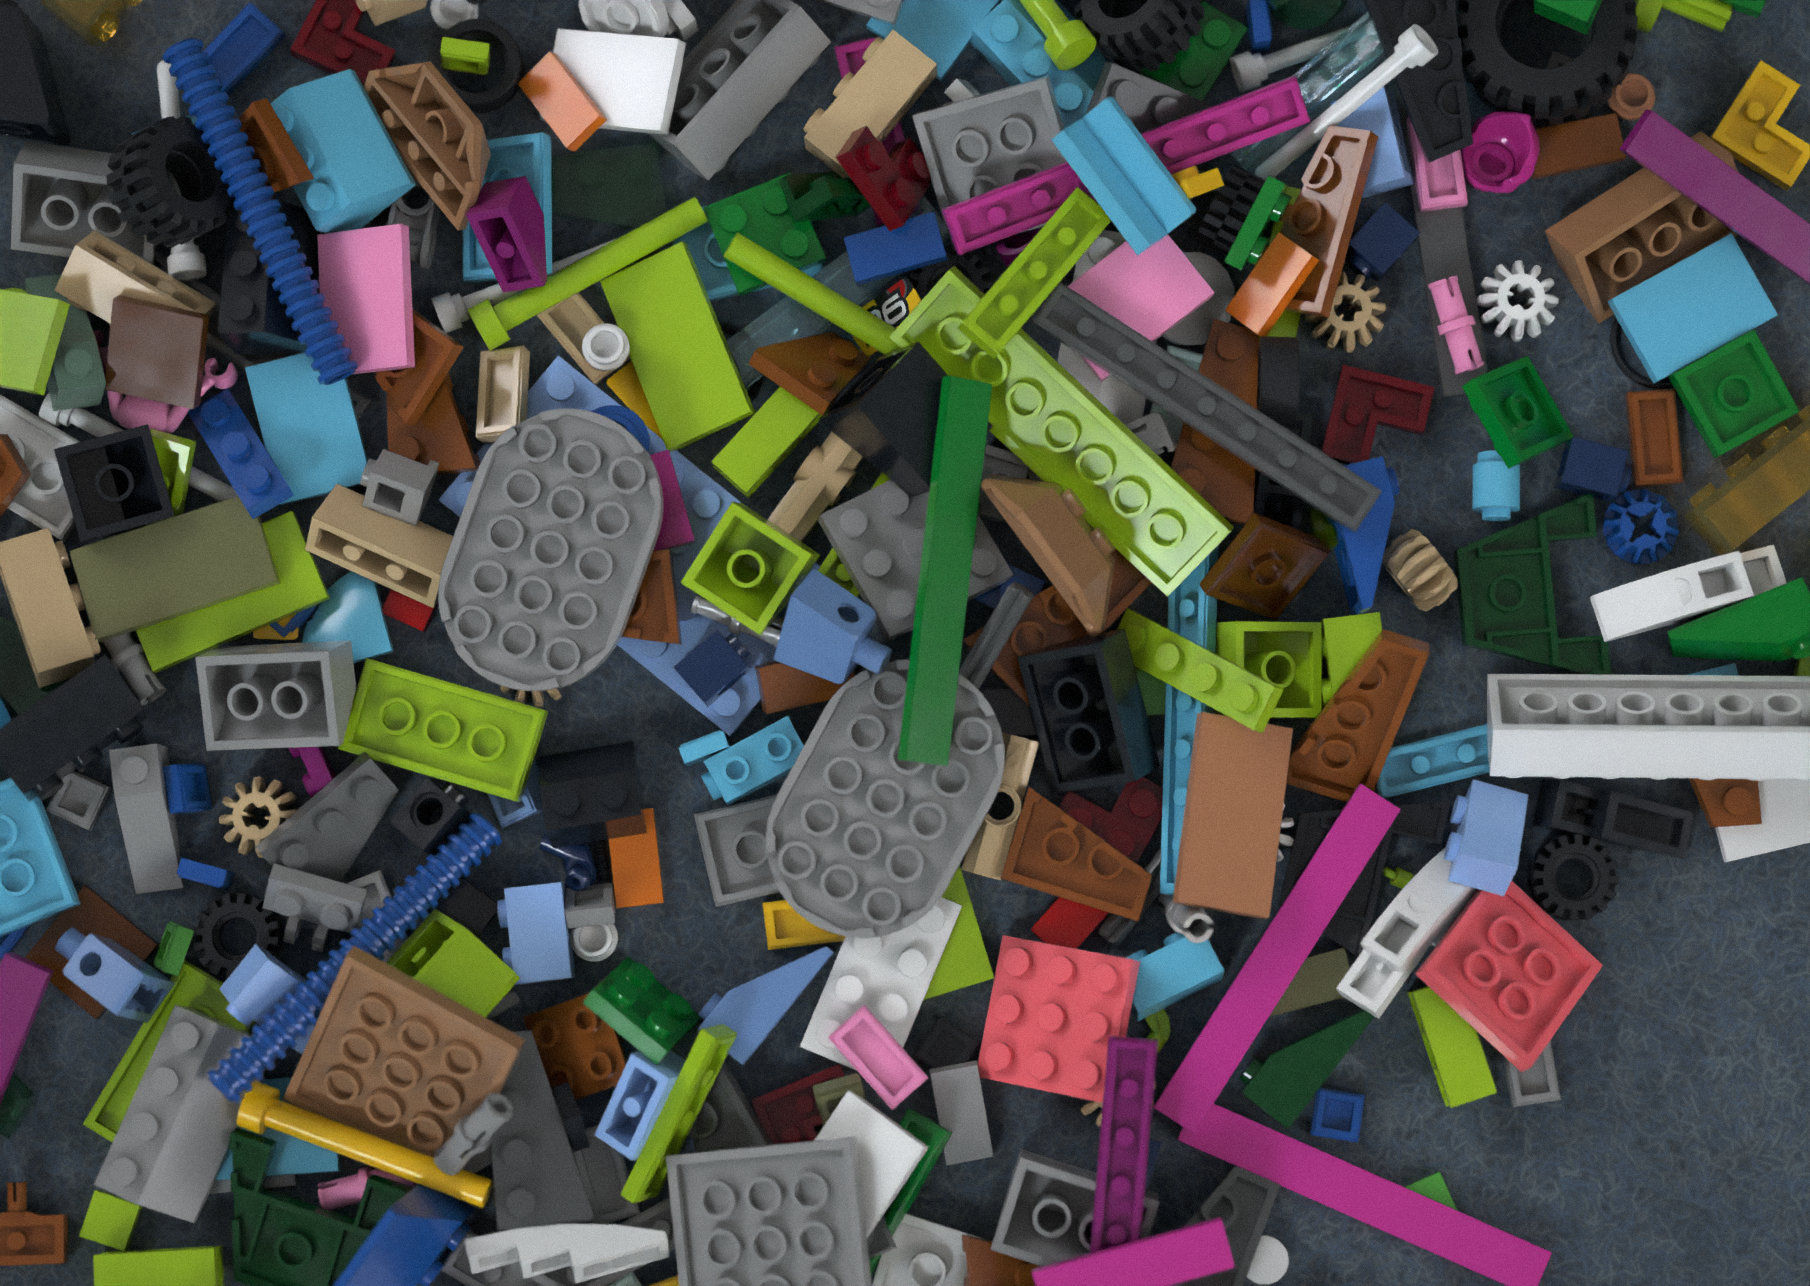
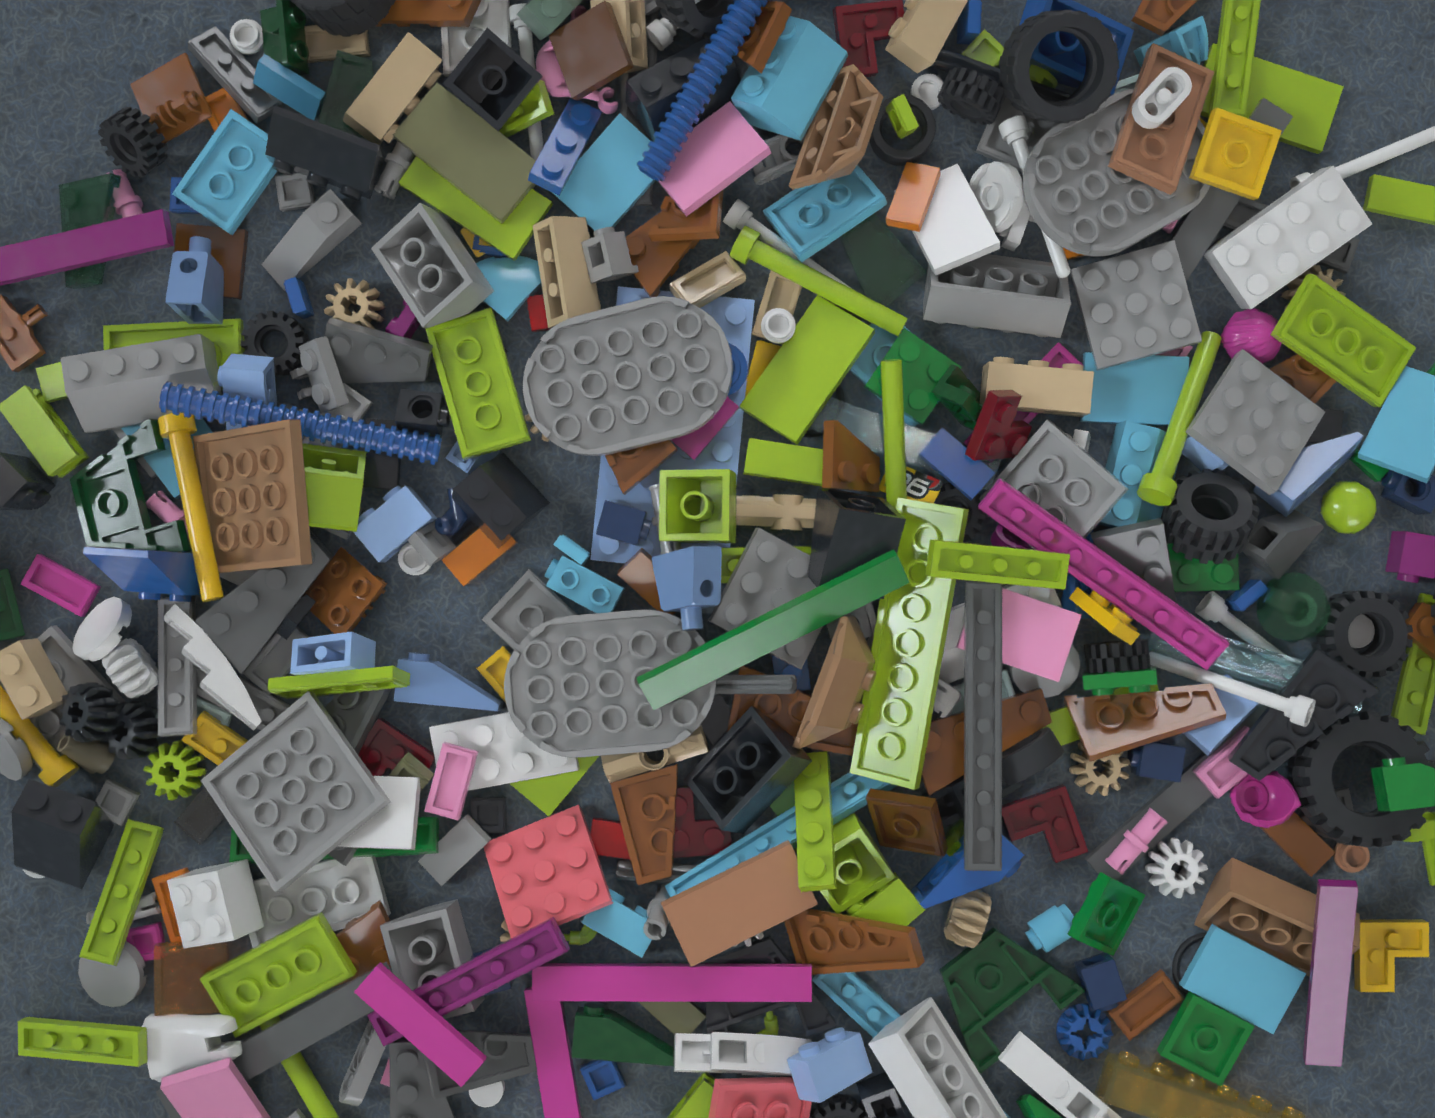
camera: 55 degrees right, 5 degrees up
bright green tile [153,921,194,976] -> none
blue tile [163,763,212,814] -> none
light grey pin [434,1092,513,1175] -> none
magenta slope [466,176,547,292] -> none
green plate [582,956,701,1065] -> none
medium azure panel [1051,96,1196,256] -> none
orange tile [1225,232,1319,337] -> none

